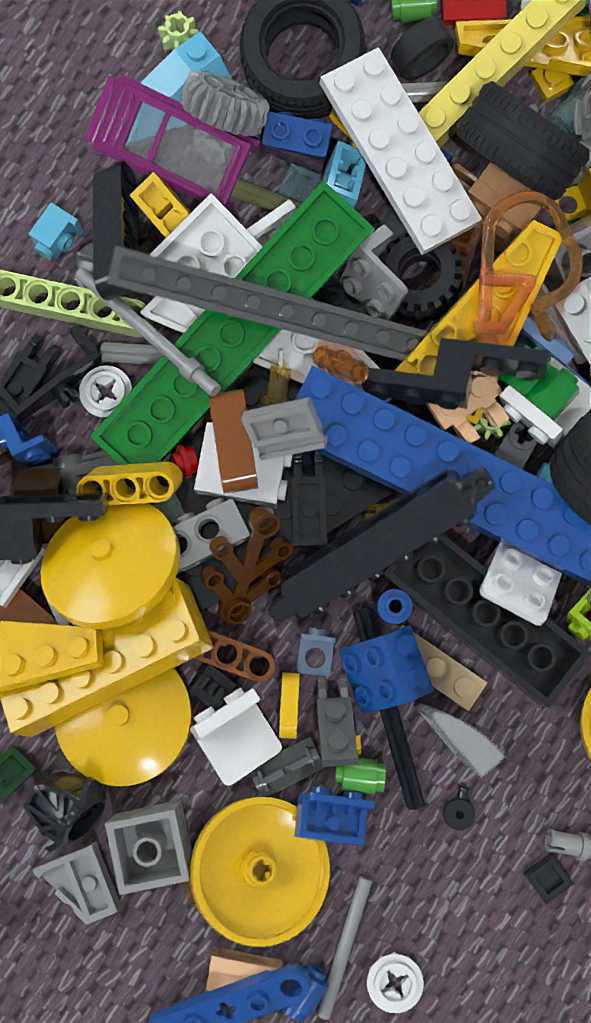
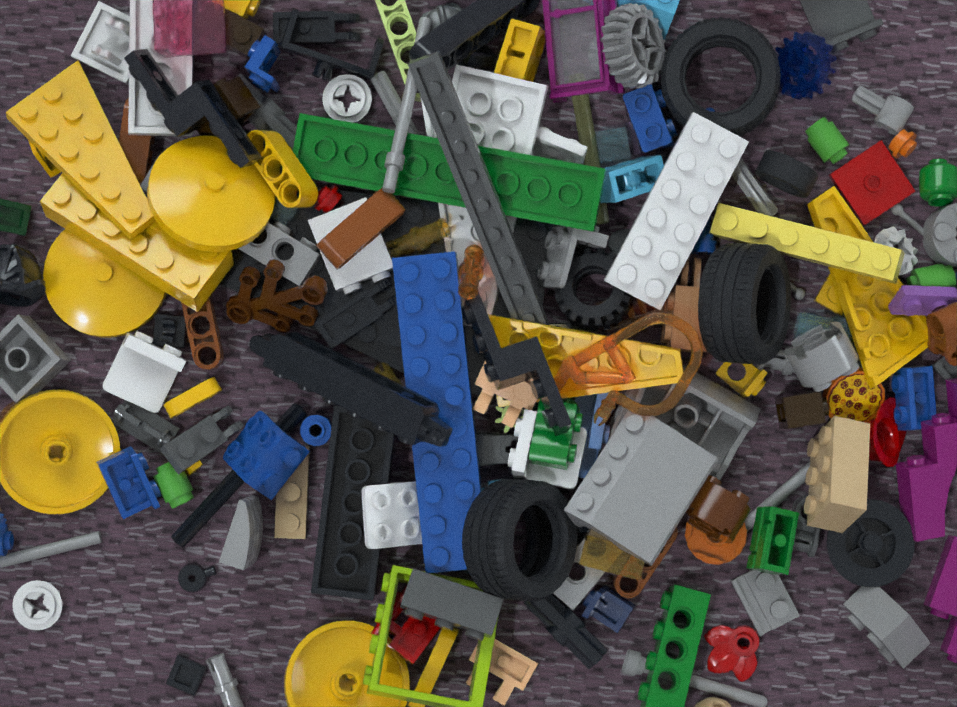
camera: 55 degrees right, 5 degrees up
light grey plate [241,397,328,460] -> none
sand blue bracket [297,628,336,677] -> none

